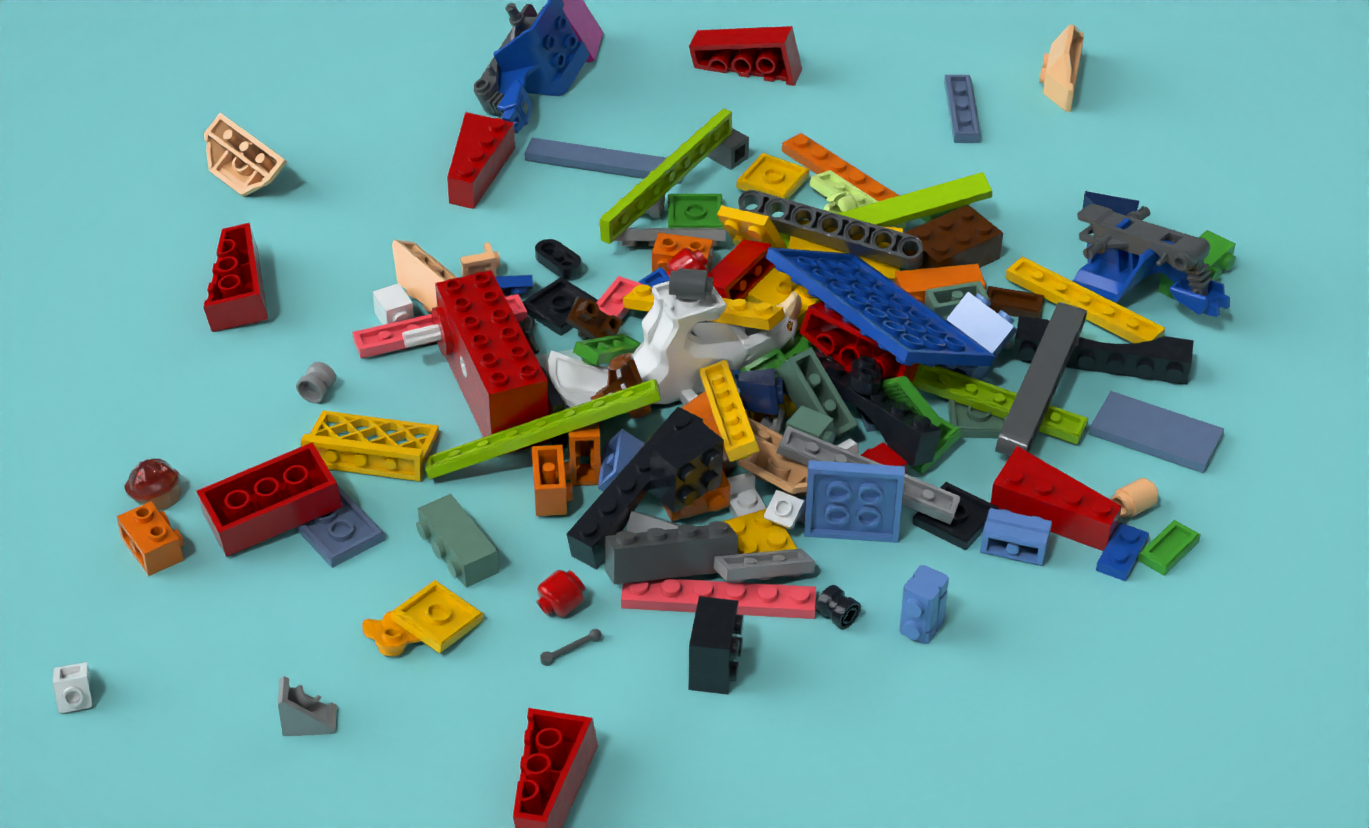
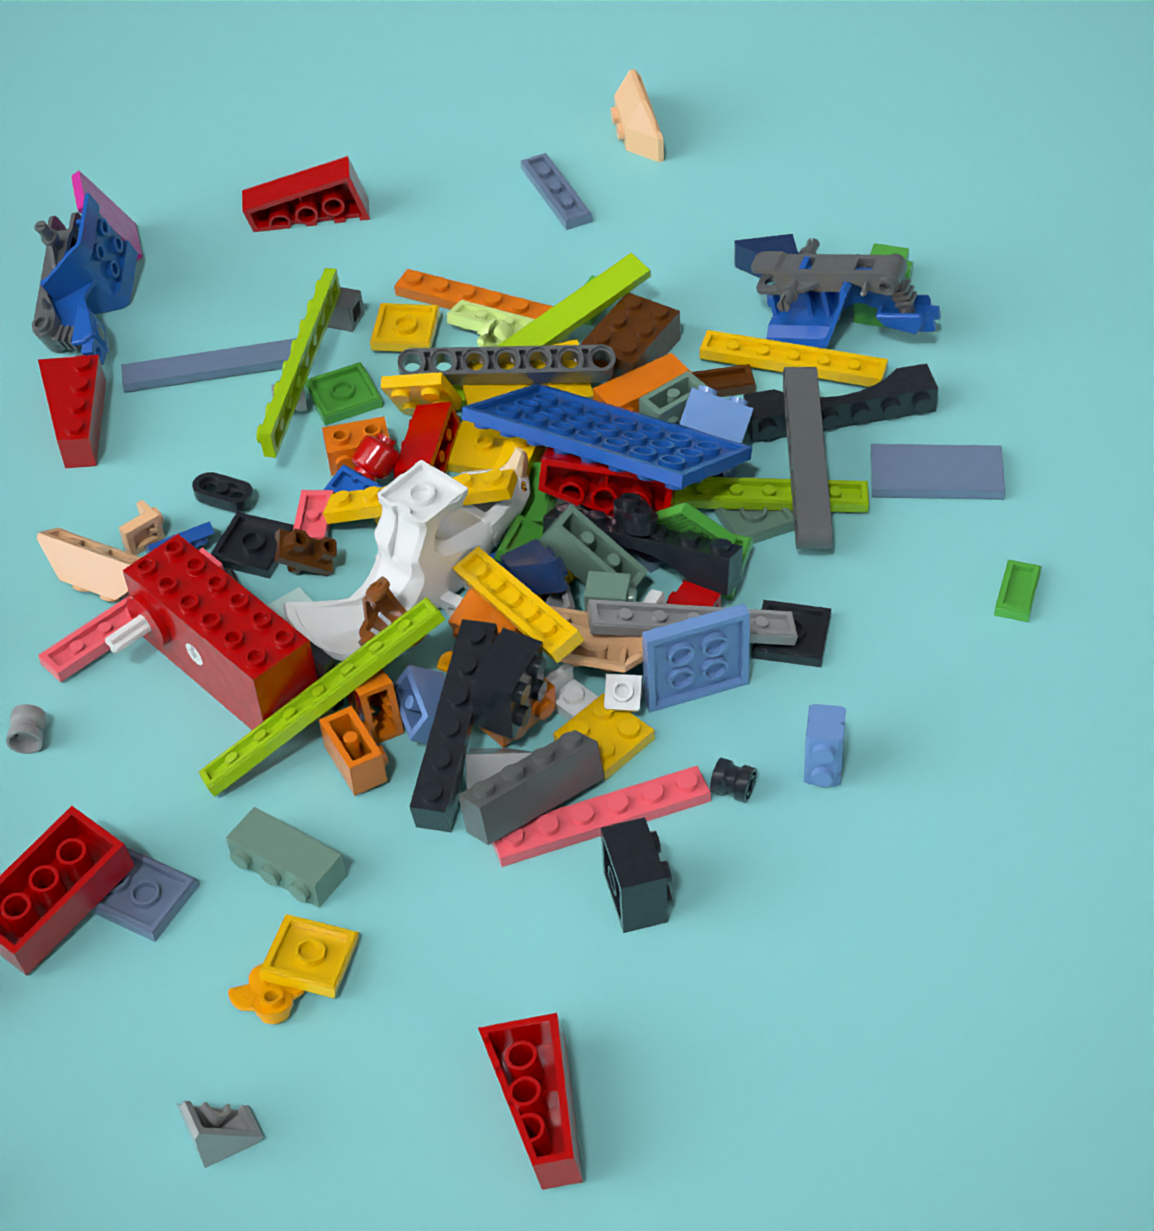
camera: 20 degrees left, 5 degrees up
yellow fence [301,410,439,481] -> none
white brick [373,283,414,325] -> none
red head [536,570,586,618] -> none
dark grey hinge [540,629,602,666] -> none
bright green plate [573,334,641,366] -> none
light grey plate [614,228,726,246] -> none
dark grey brick [669,268,714,301] -> none
light grey plate [713,549,815,583] -> none
medium blue brick [980,508,1052,566] -> none
red wedge [990,446,1122,551] -> none
blue plate [1096,522,1149,582] -> none
light nougat brick [1111,478,1158,518] -> none

